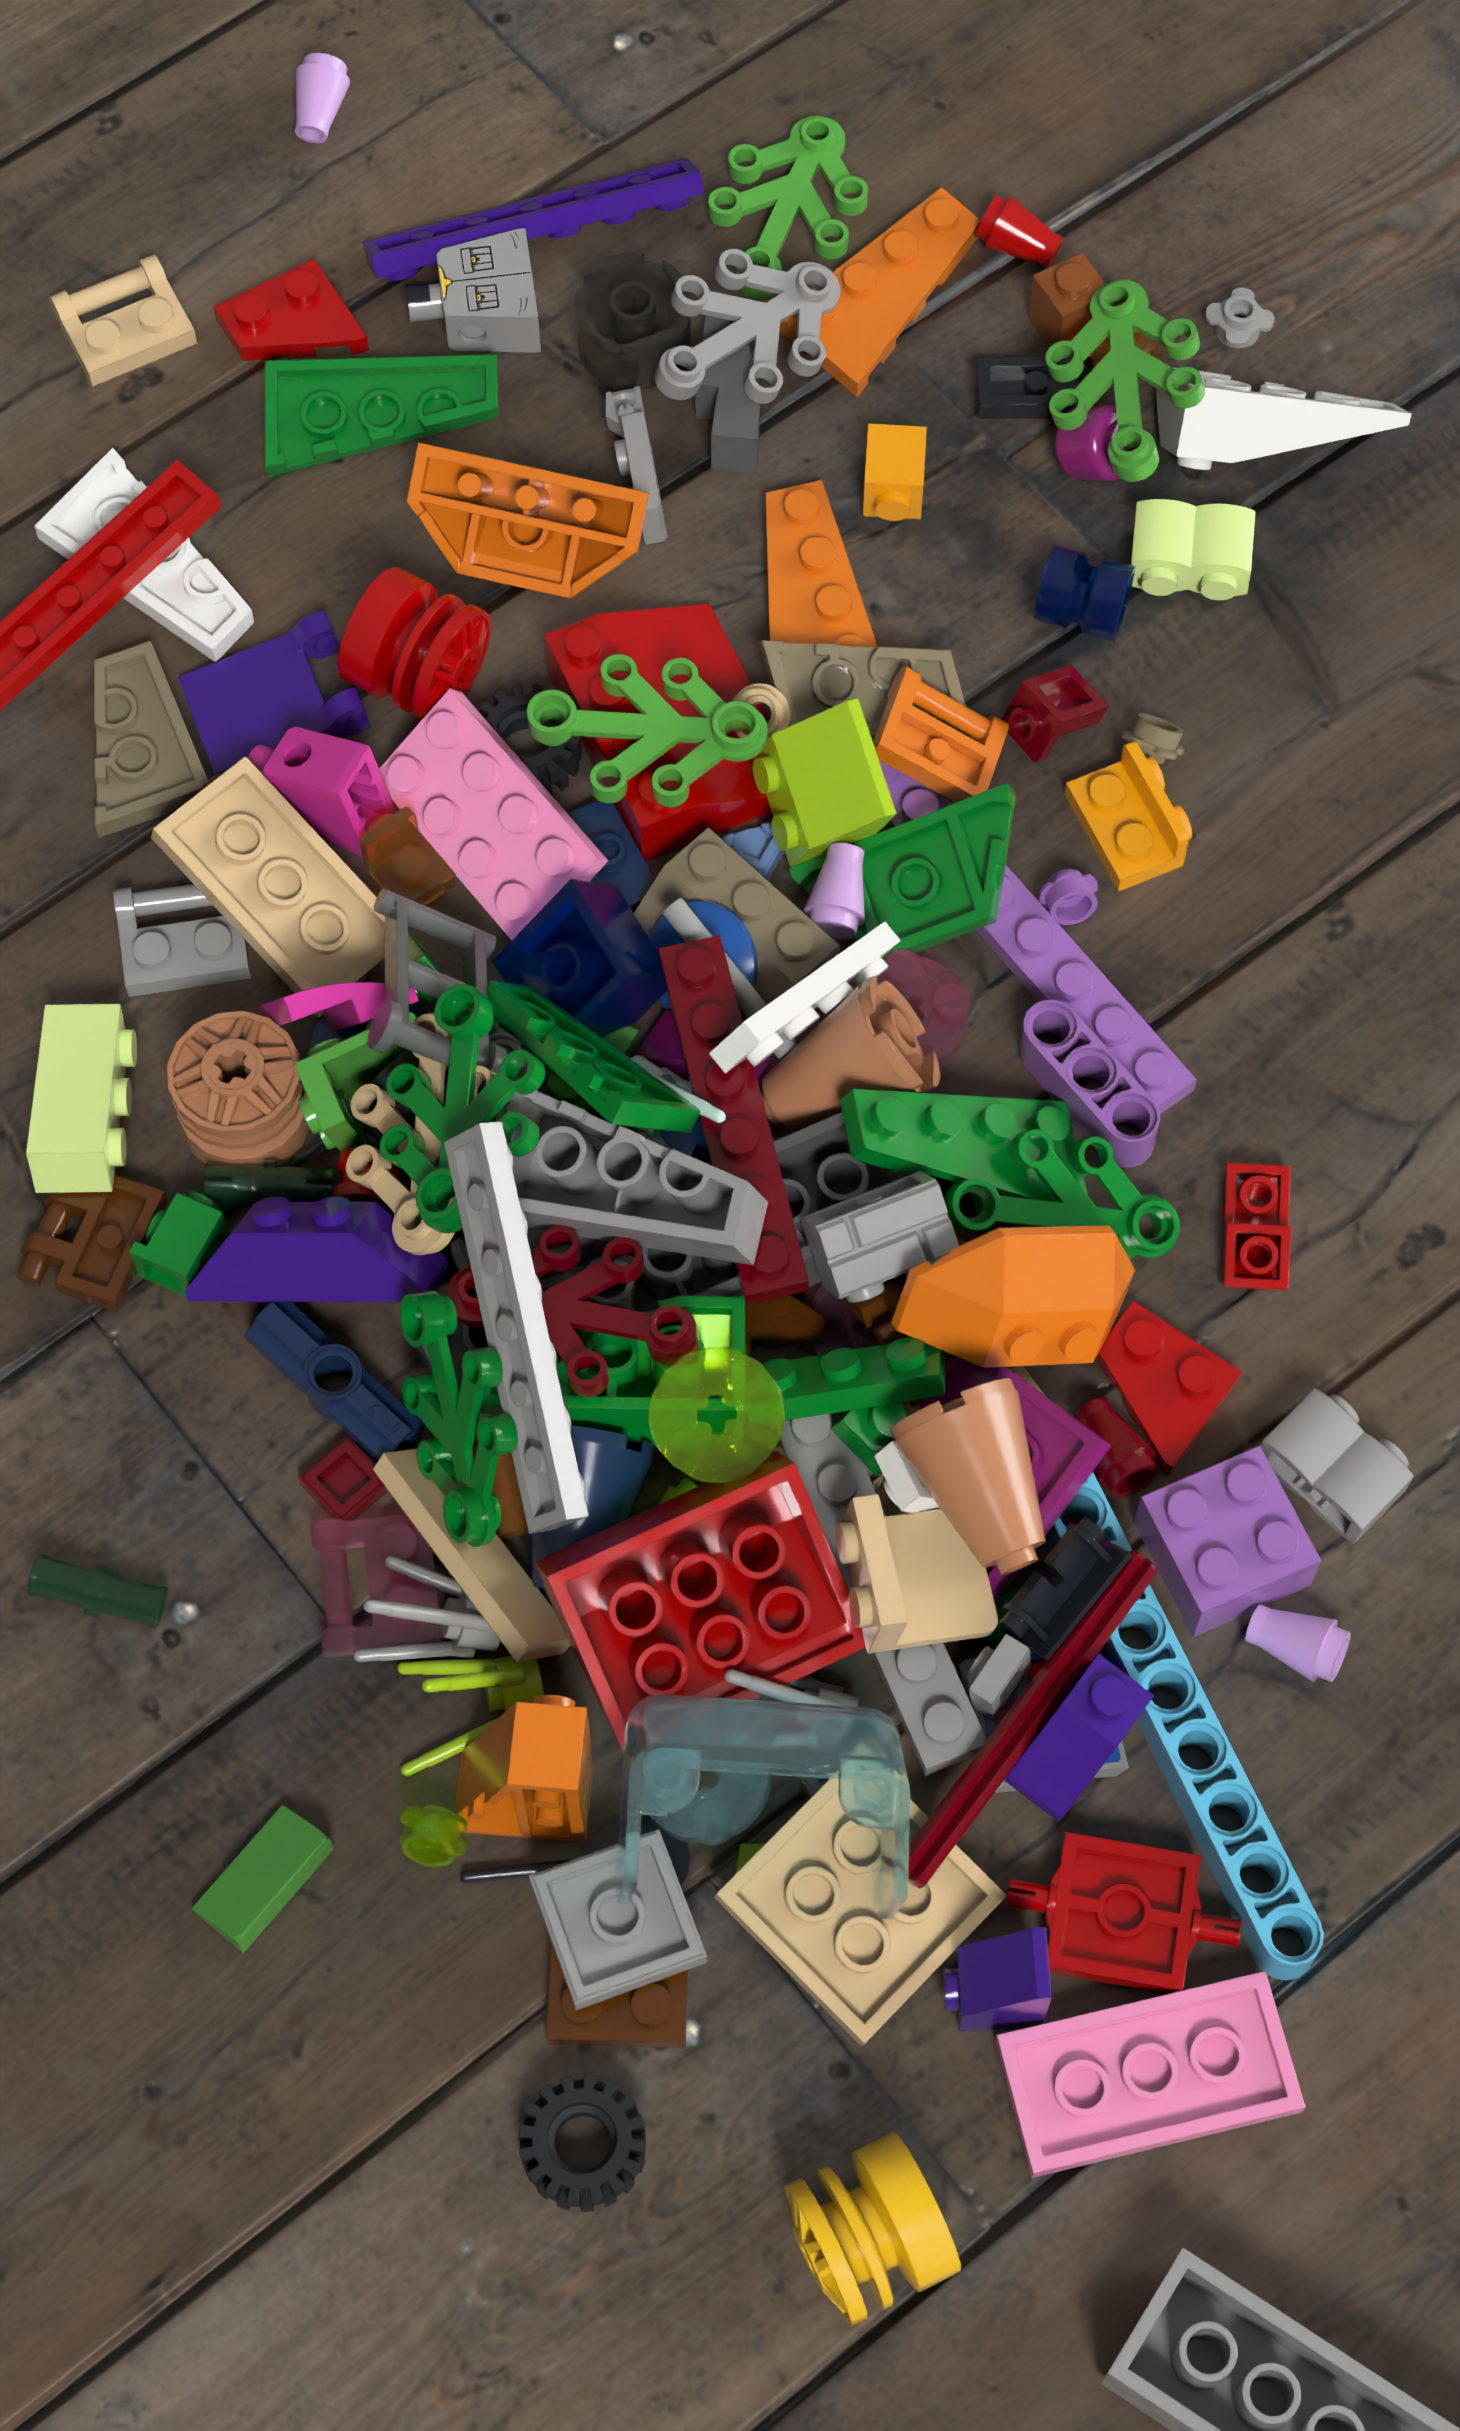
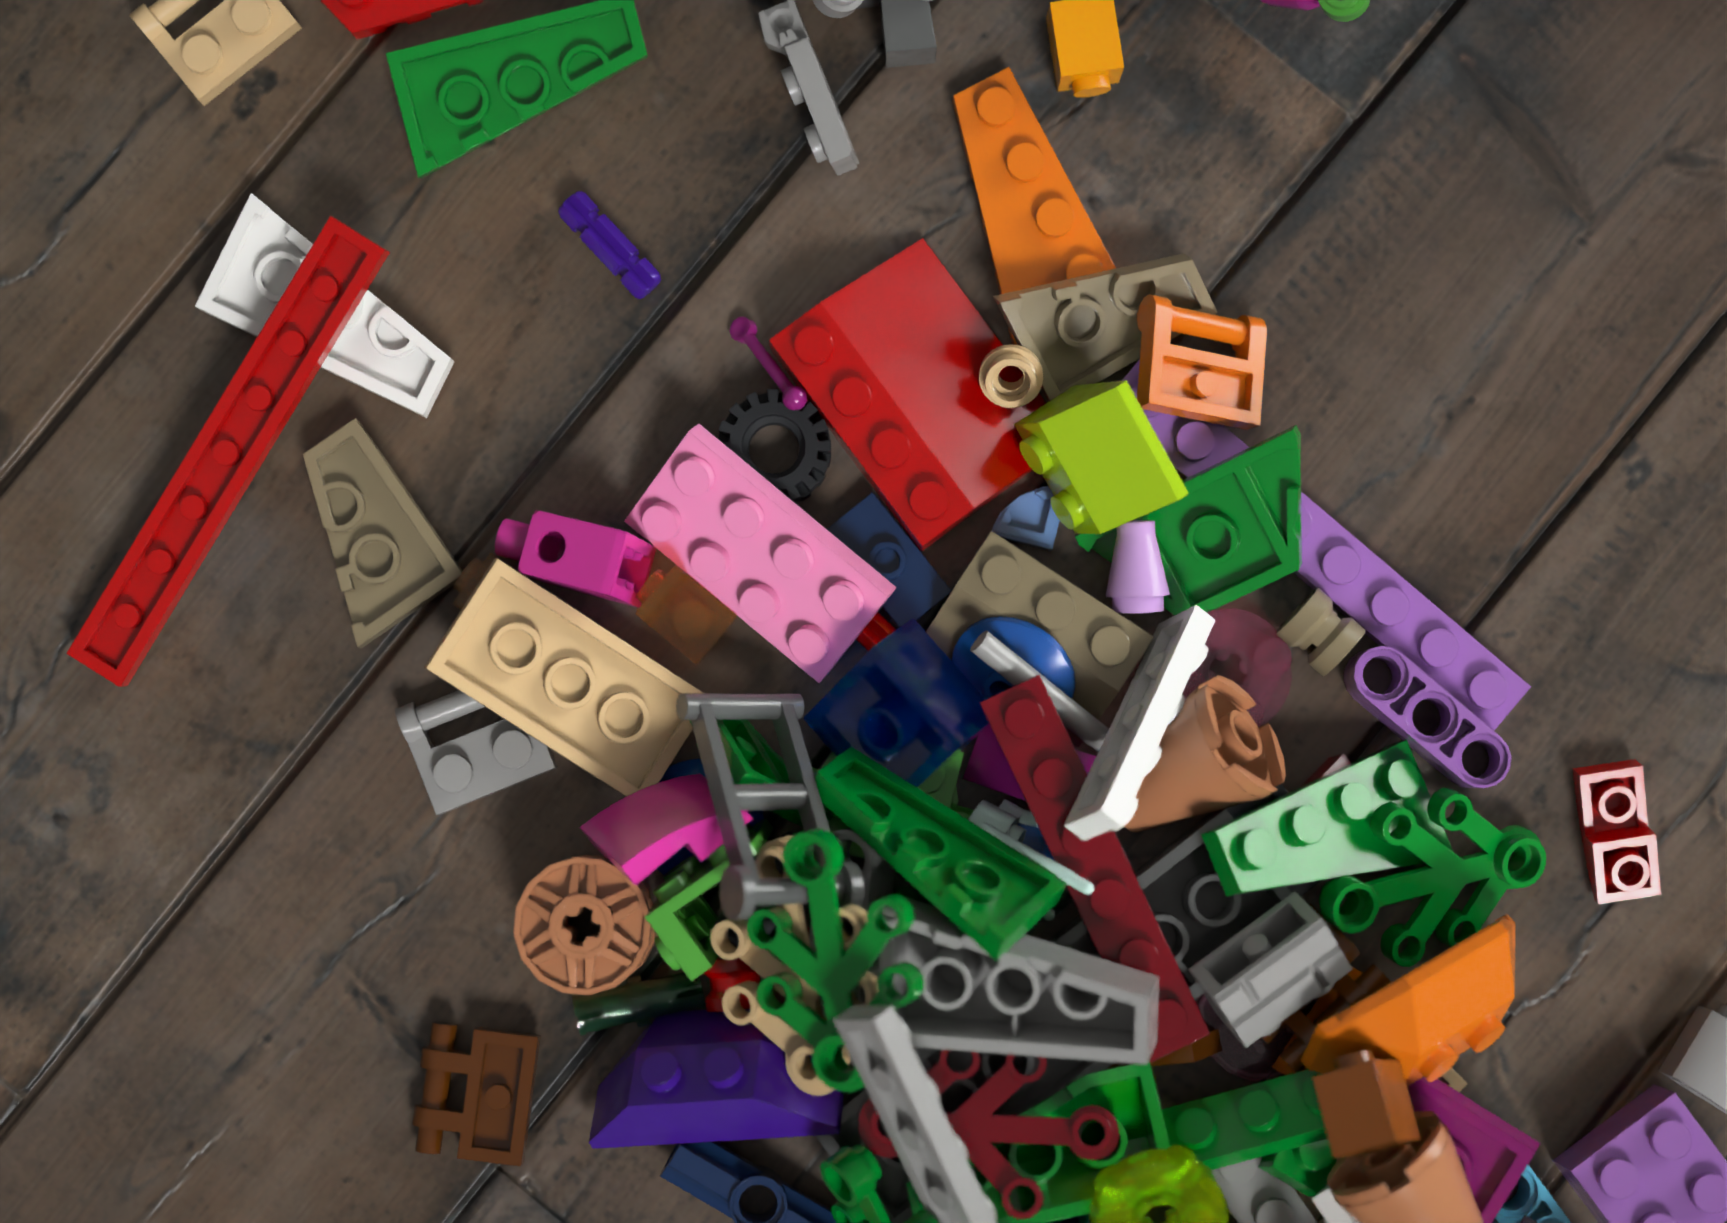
camera: 10 degrees left, 20 degrees up
yellowish green brick [26,1004,137,1193] -> none
green brick [129,1191,229,1302] -> none
dark purple flag [178,610,371,778] -> none
red wheel [337,566,492,720] -> none
orange wedge [407,443,650,599] -> none
bright green plant [527,654,768,807] -> none
dark red bracket [1002,665,1109,762] -> none
clear blue wheel [1034,545,1136,642] -> none
medium lavender plate [1039,869,1098,925] -> none
light orange bracket [1064,741,1192,892] -> none
dark red cone [1074,1398,1158,1498] -> none
red wing [1096,1301,1242,1475] -> none
dark tan plate [1121,713,1185,764] -> none
yellowish green brick [1129,499,1255,601] -> none
none -> dark purple axle [558,190,661,299]
none -> magenta hinge [730,316,807,411]
none -> dark tan wheel [1275,587,1366,677]
none -> dark orange brick [1312,1050,1421,1158]

